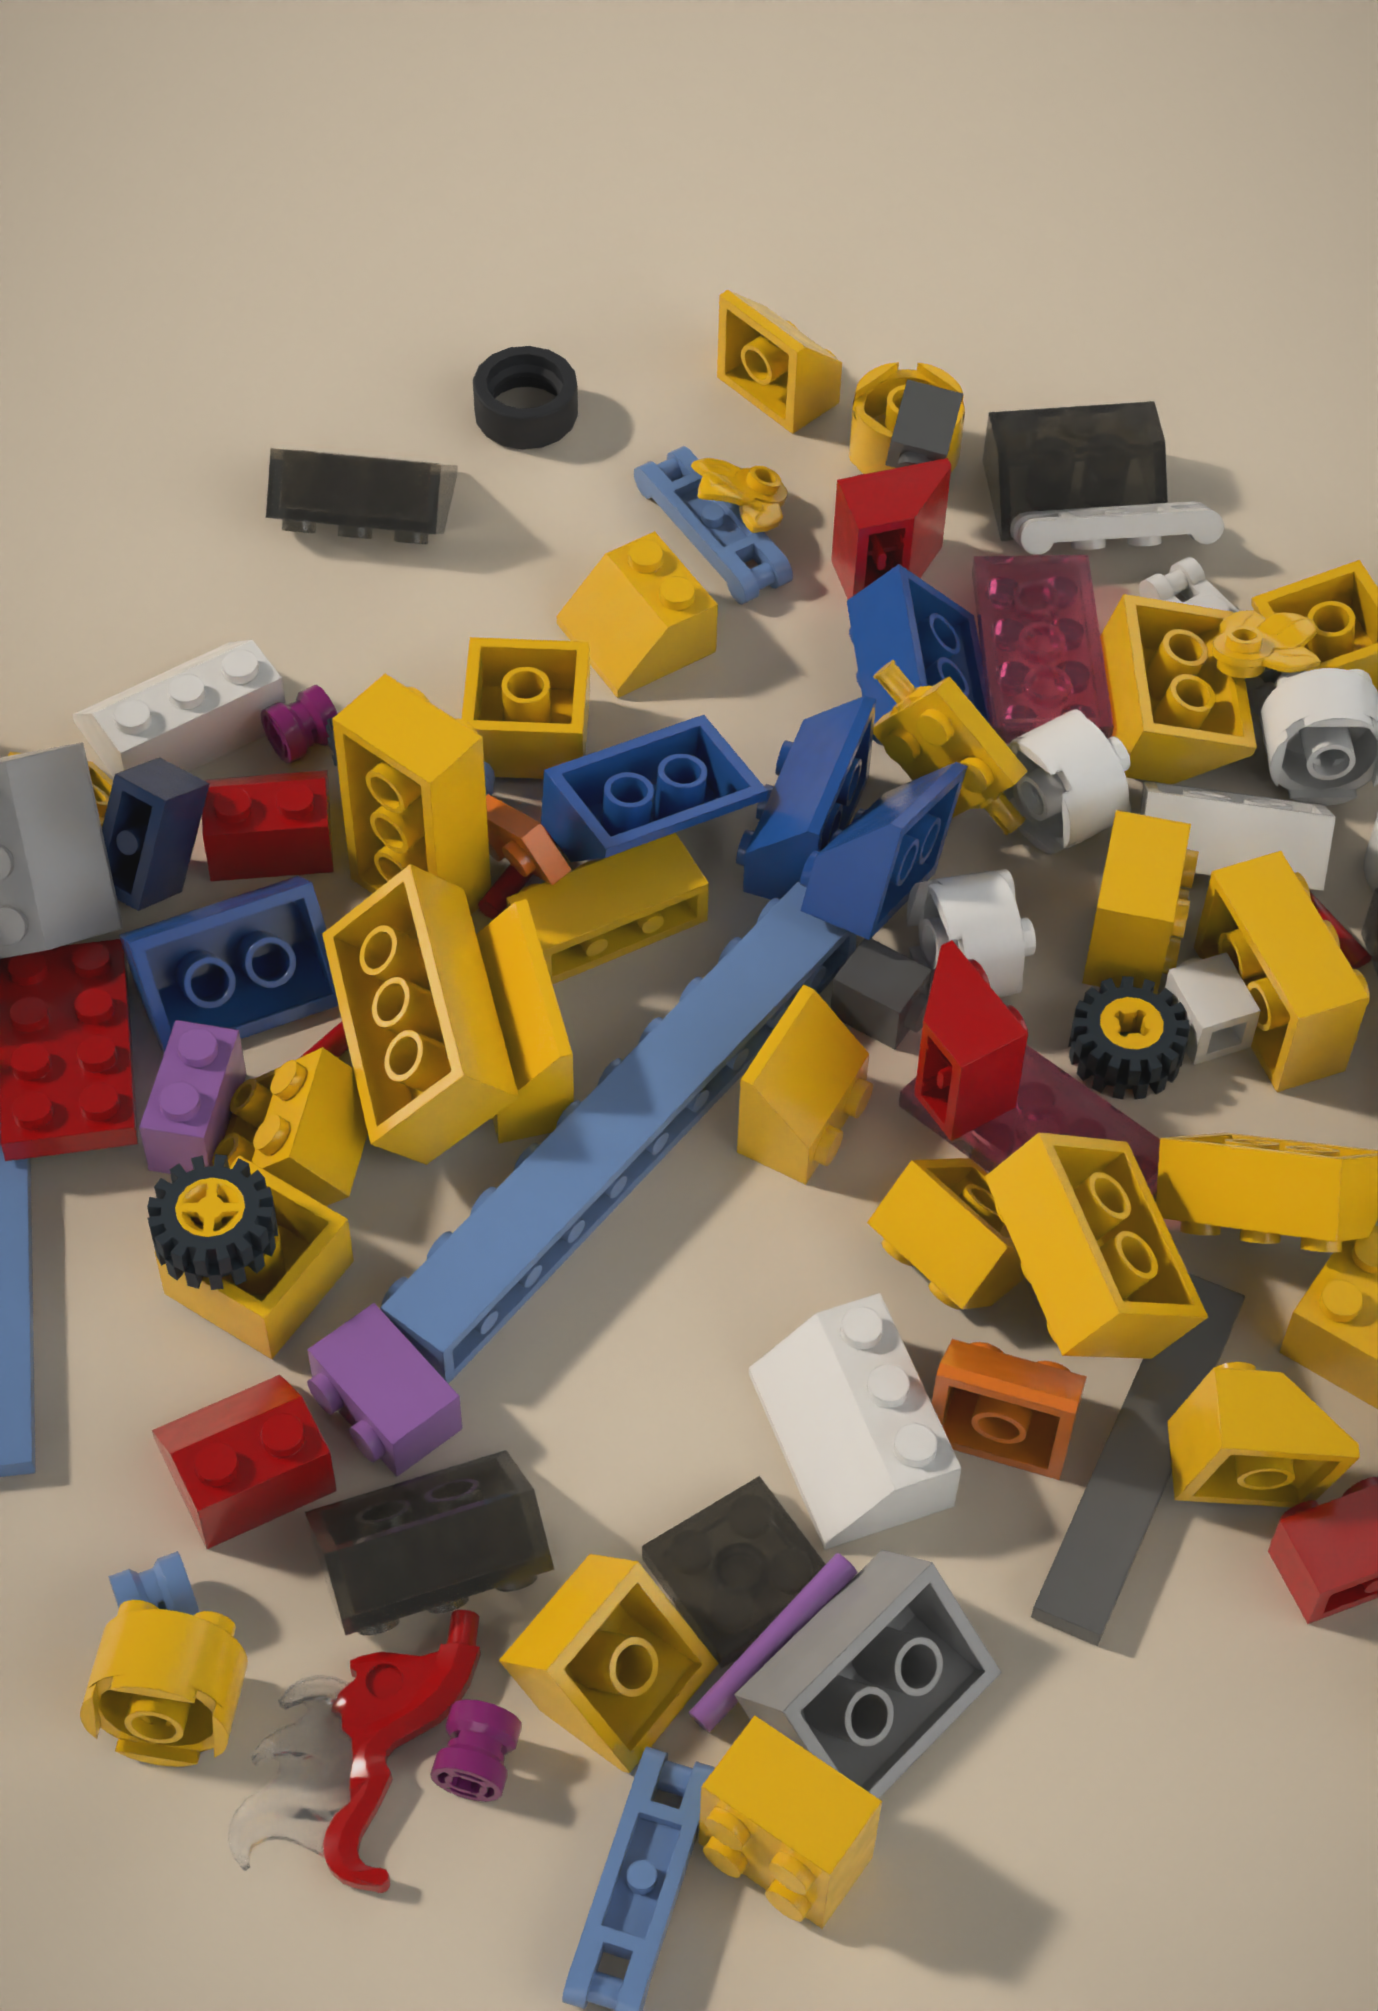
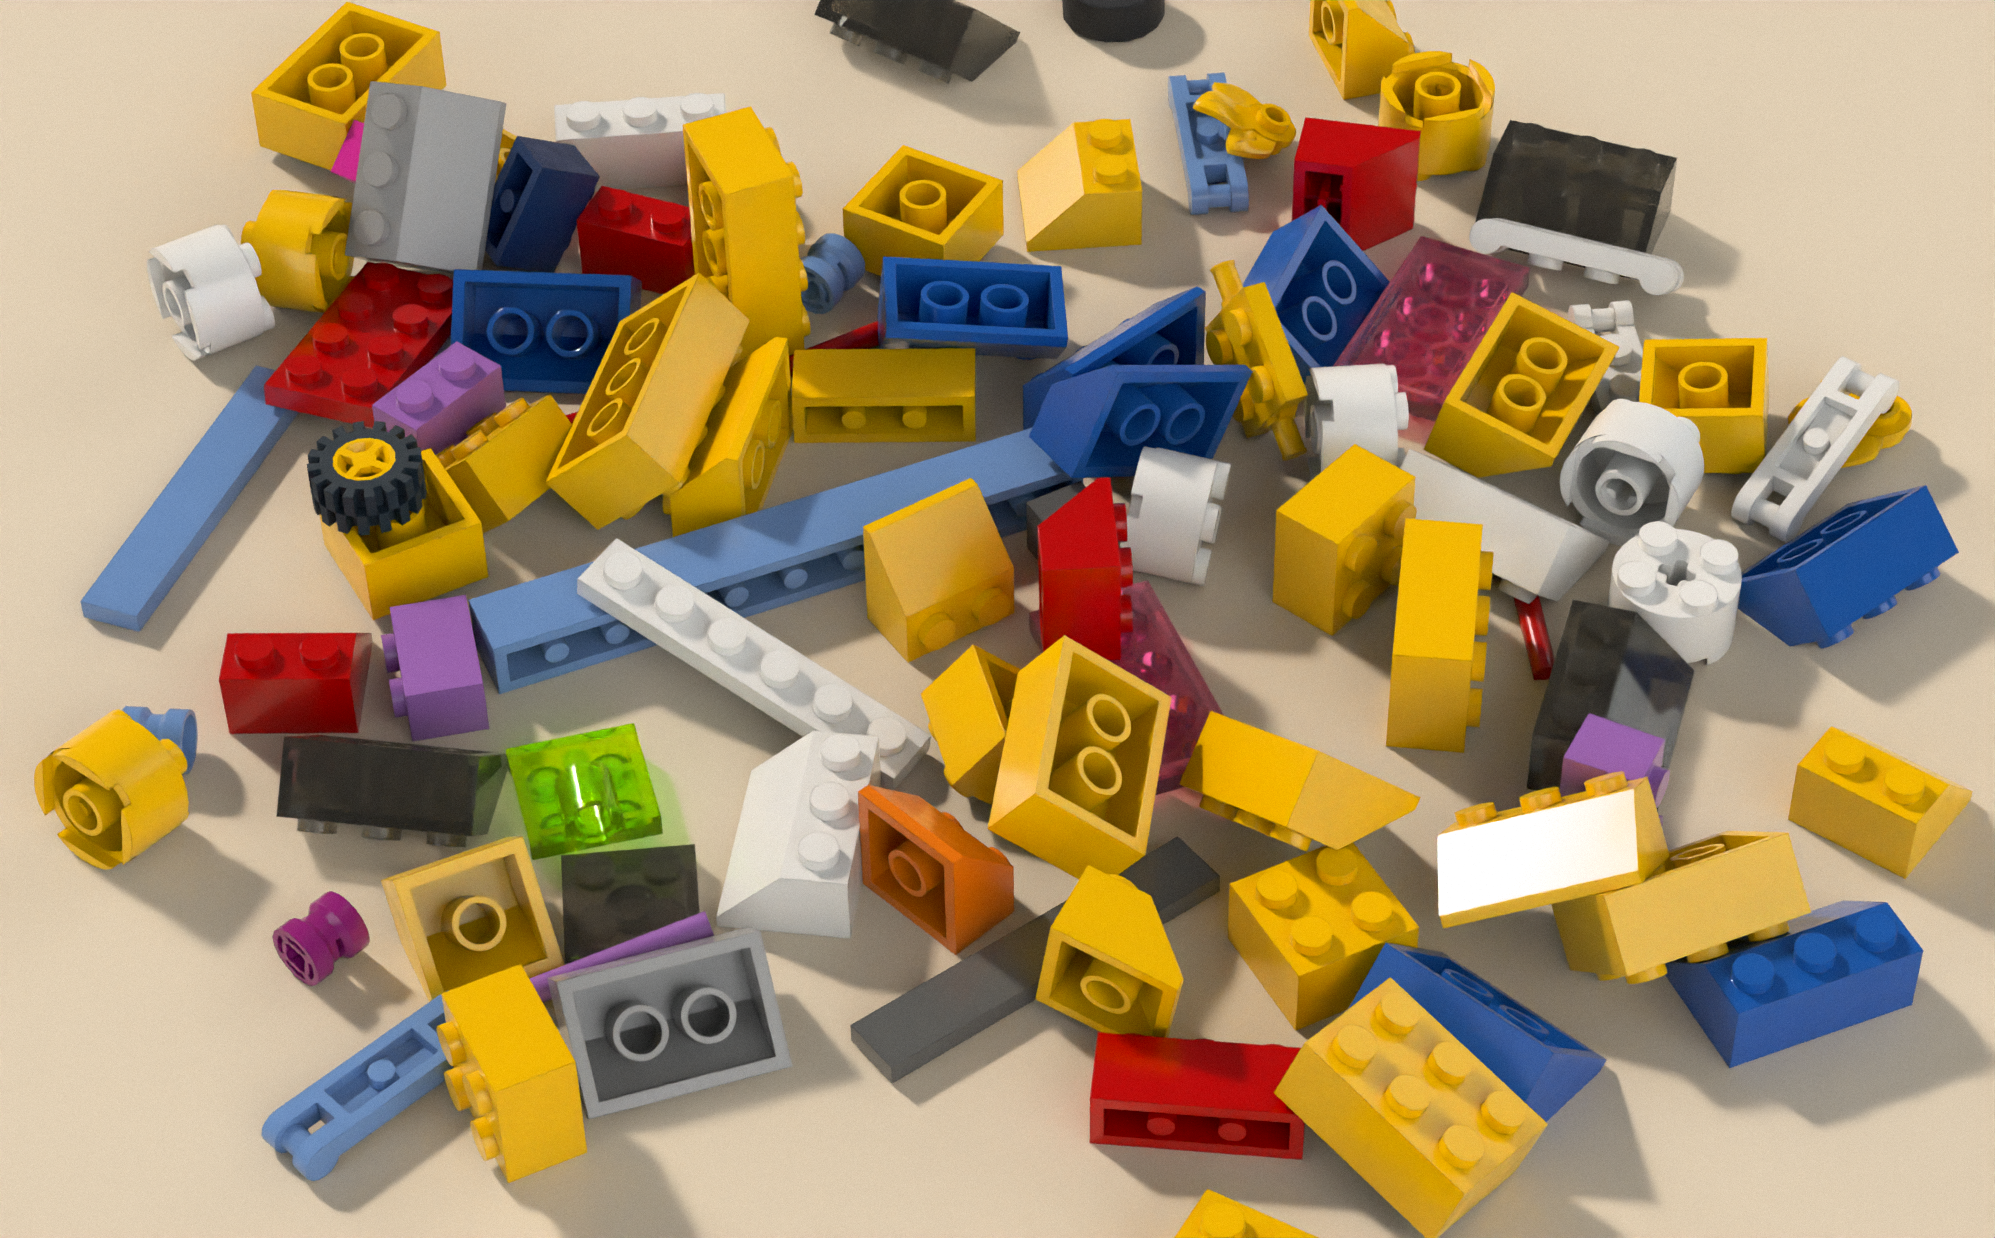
camera: 30 degrees right, 10 degrees down
piece [228,1610,481,1893] -> none
orange plate [486,794,572,886] -> none
dark grey brick [885,379,963,468] -> none
black wheel [1068,976,1190,1100] -> none
white brick [1165,952,1261,1065] -> none
yellow plate [1212,610,1321,678] -> none
none -> clear neon green plate [505,723,663,860]
none -> white plate [577,538,931,790]

